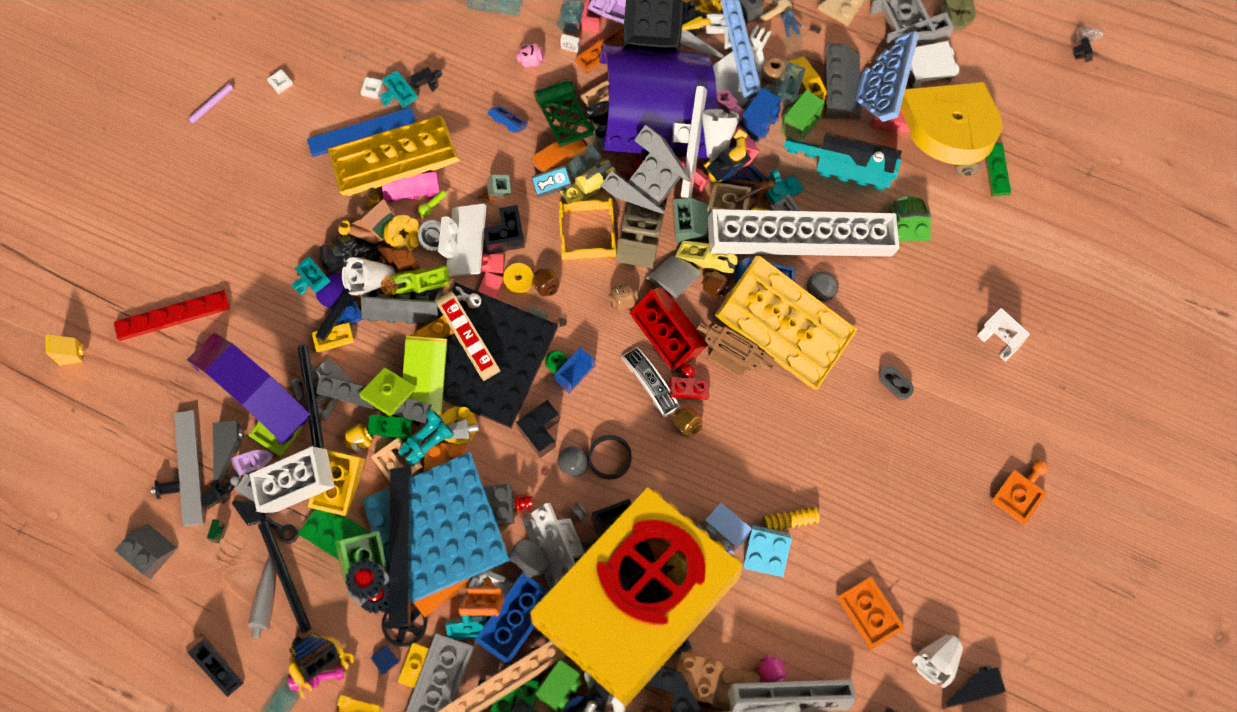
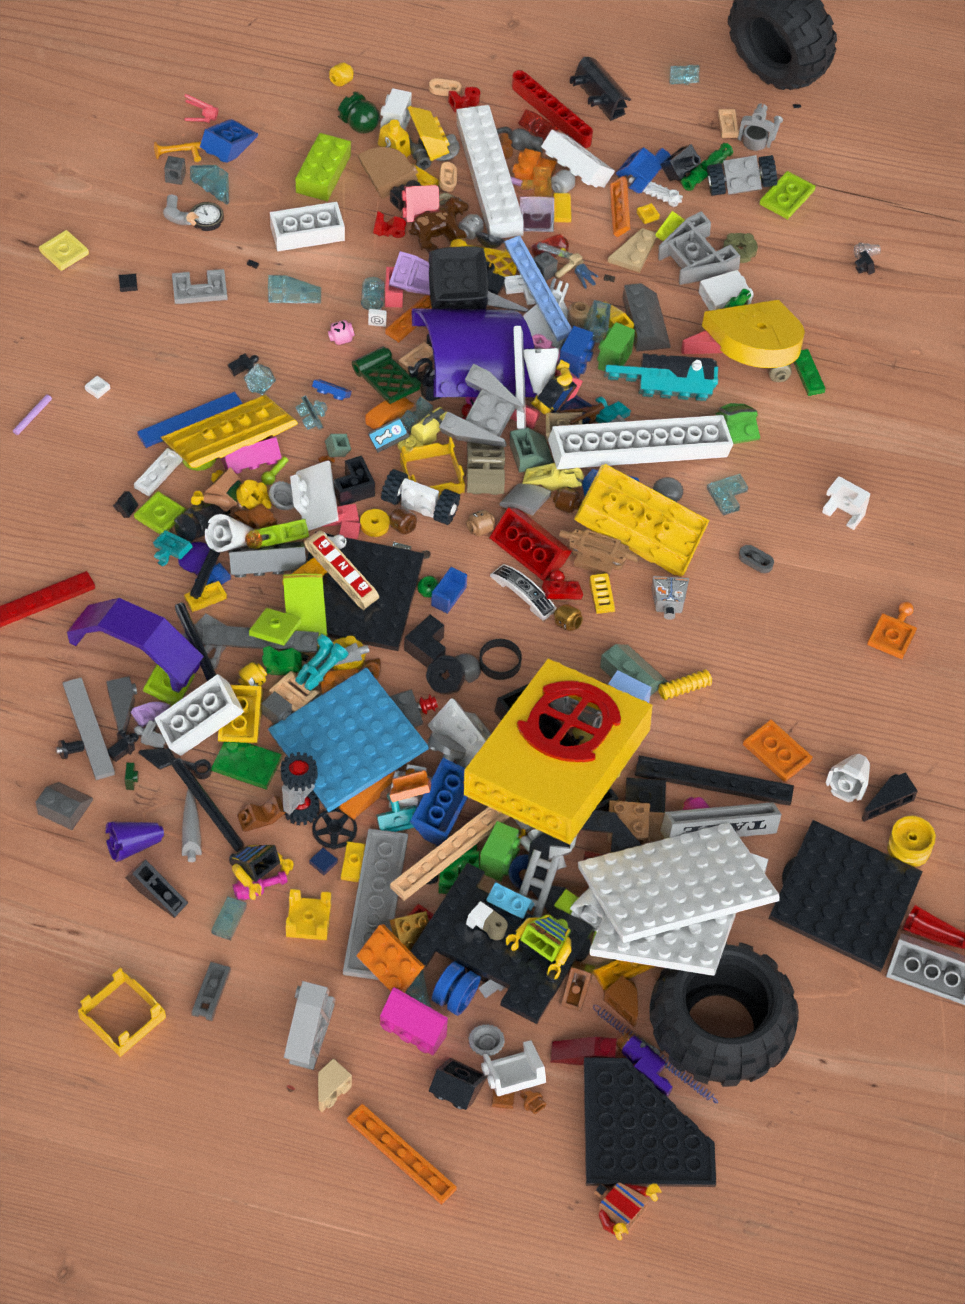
camera: 15 degrees left, 15 degrees down
bright green brick [335,531,388,580] -> none
white tile [361,77,383,99] -> none
teal plate [380,70,418,108] -> none
black tile [388,467,411,628] -> none
light grey bush [570,502,589,521] -> none
white plate [671,123,691,143] -> none
yellow bar [682,17,711,30] -> none
medium azure brick [743,525,792,577] -> none
light blue plate [855,31,919,122] -> none
none -> dark purple cone [105,821,164,862]
none -> black tile [113,491,139,518]
none -> white plate [134,448,182,496]
none -> lime plate [134,491,186,535]
none -> dark orange slope [237,795,286,832]
none -> clear light blue brick [244,363,276,395]
none -> dark grey brick [261,691,292,724]
none -> clear light blue hips [295,395,328,430]
none -> dark orange piece [365,658,381,680]
none -> plate [381,469,460,525]
none -> black plate [426,655,465,695]
none -> yellow slope [589,573,615,614]
none -> sand green slope [600,644,668,696]
none -> black plate [625,778,666,813]
none -> black plate [635,755,794,806]
none -> light grey torso [651,576,689,620]
none -> clear light blue plate [707,474,748,516]
none -> green arm [724,289,751,308]

